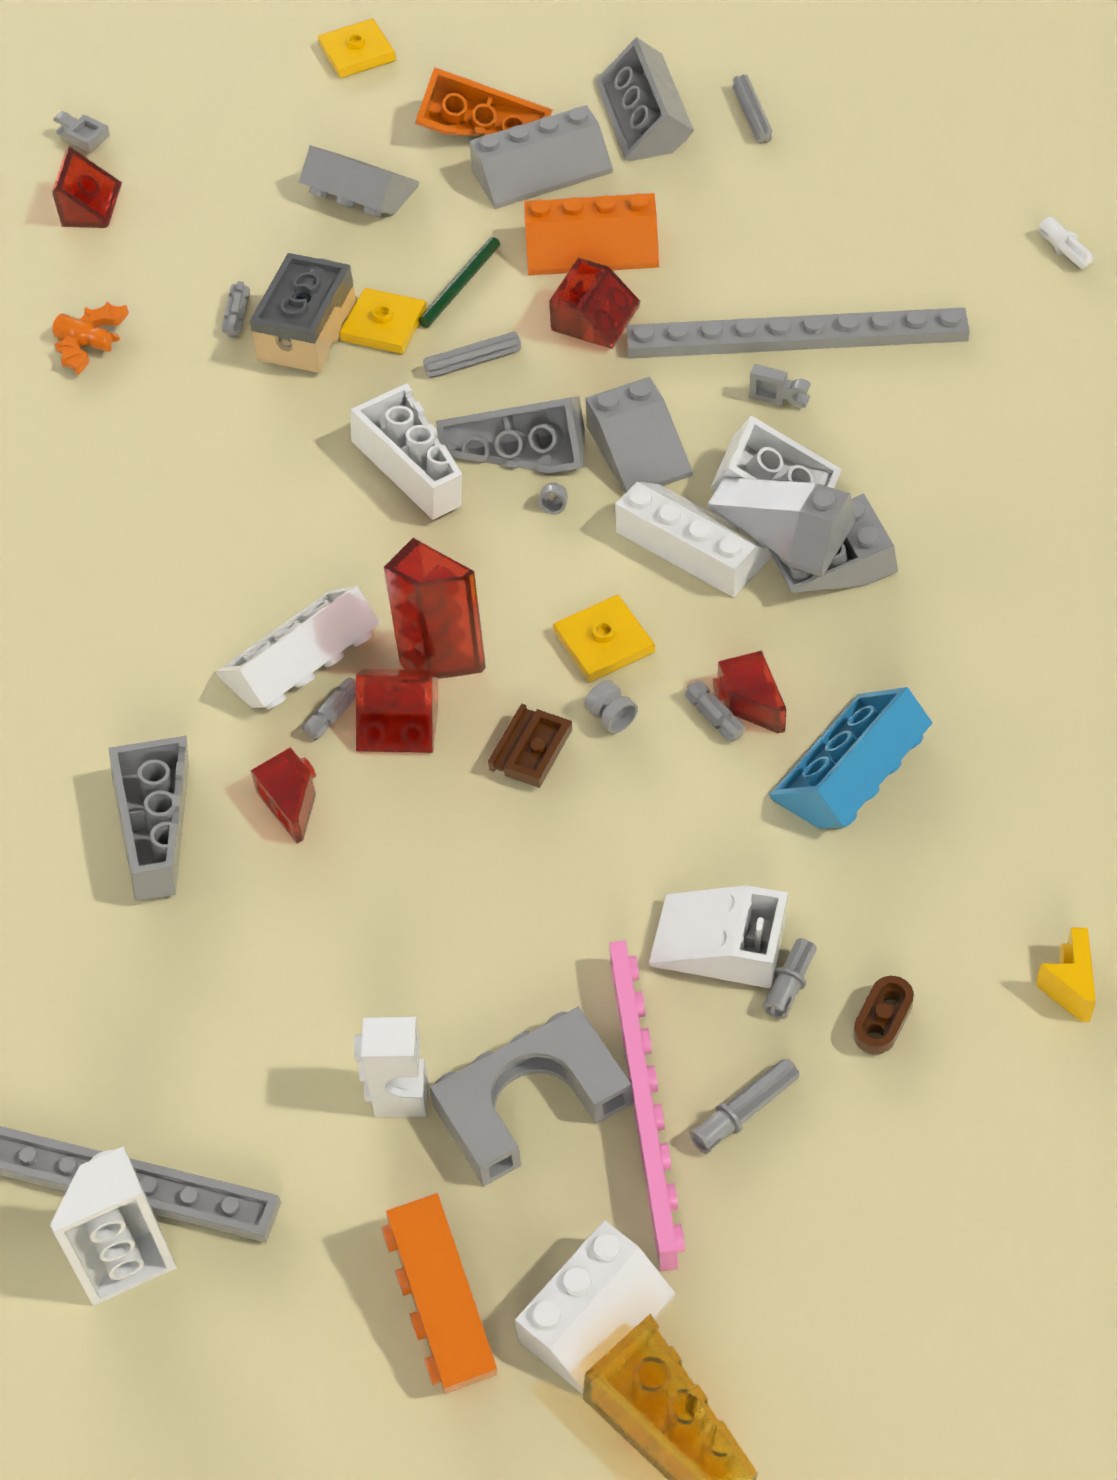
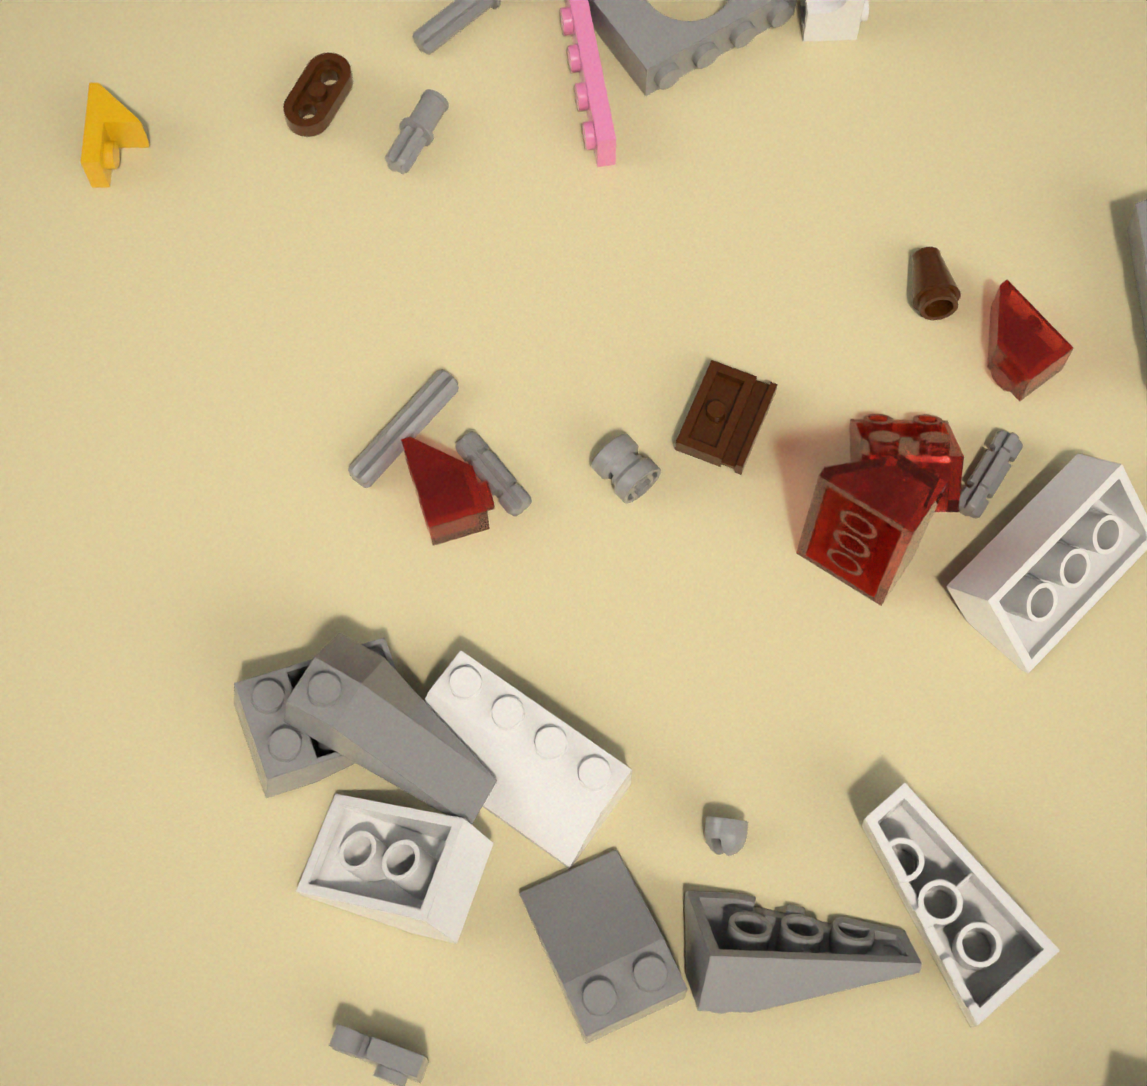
camera: 175 degrees right, 15 degrees up
yellow plate [553,594,655,682] -> none
white slope [649,885,788,989] -> none
dark azure slope [769,687,933,829] -> none
none -> light grey axle [348,370,459,488]
none -> reddish brown cone [912,247,961,320]

